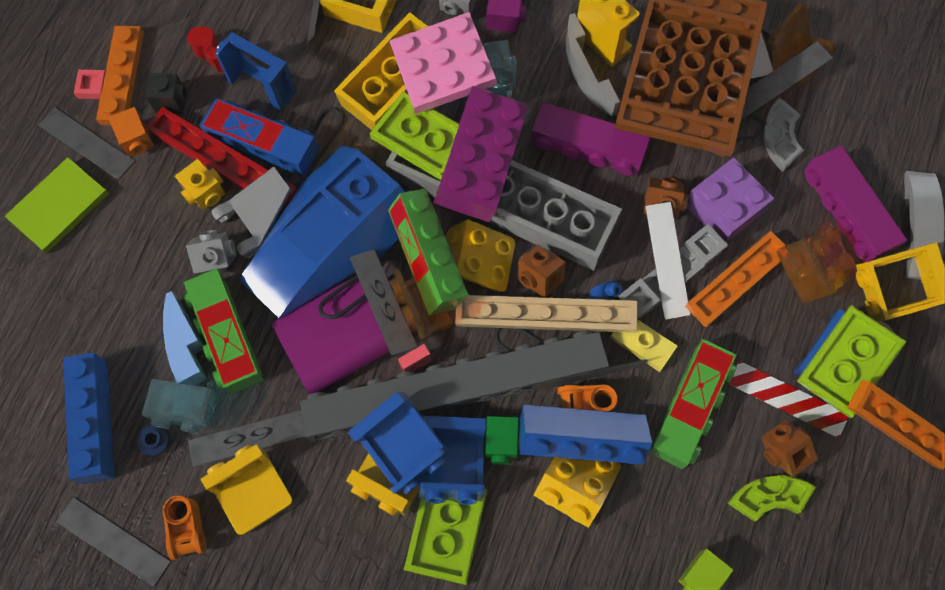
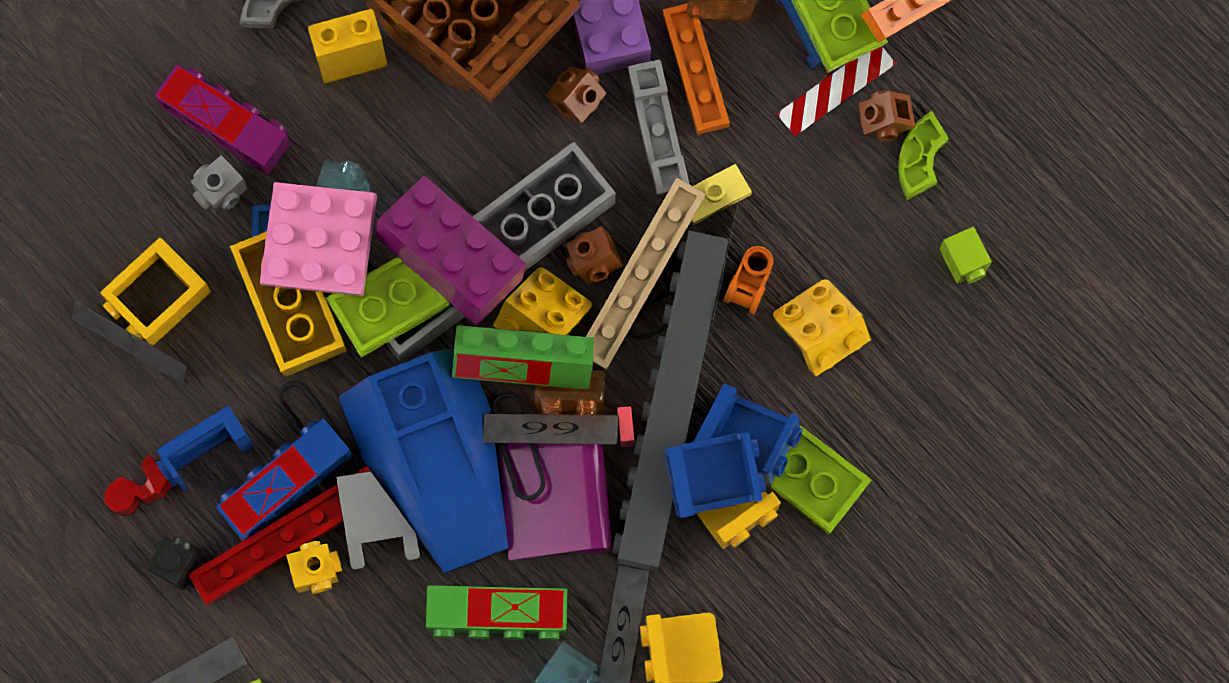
camera: 70 degrees left, 5 degrees up
coral tile [74,69,105,99] -> none
orange plate [96,26,144,125] -> none
orange brick [108,107,155,157] -> none
light blue slope [163,291,208,391] -> none
light grey brick [186,230,236,273] -> none
green brick [485,416,518,465] -> none
blue brick [518,405,652,464] -> none
magenta brick [531,102,650,176] -> none
light grey slope [566,13,620,117] -> none
blue arm [588,281,622,300] -> none
white sticker [645,202,690,320] -> none
bright green brick [649,339,737,469] -> none

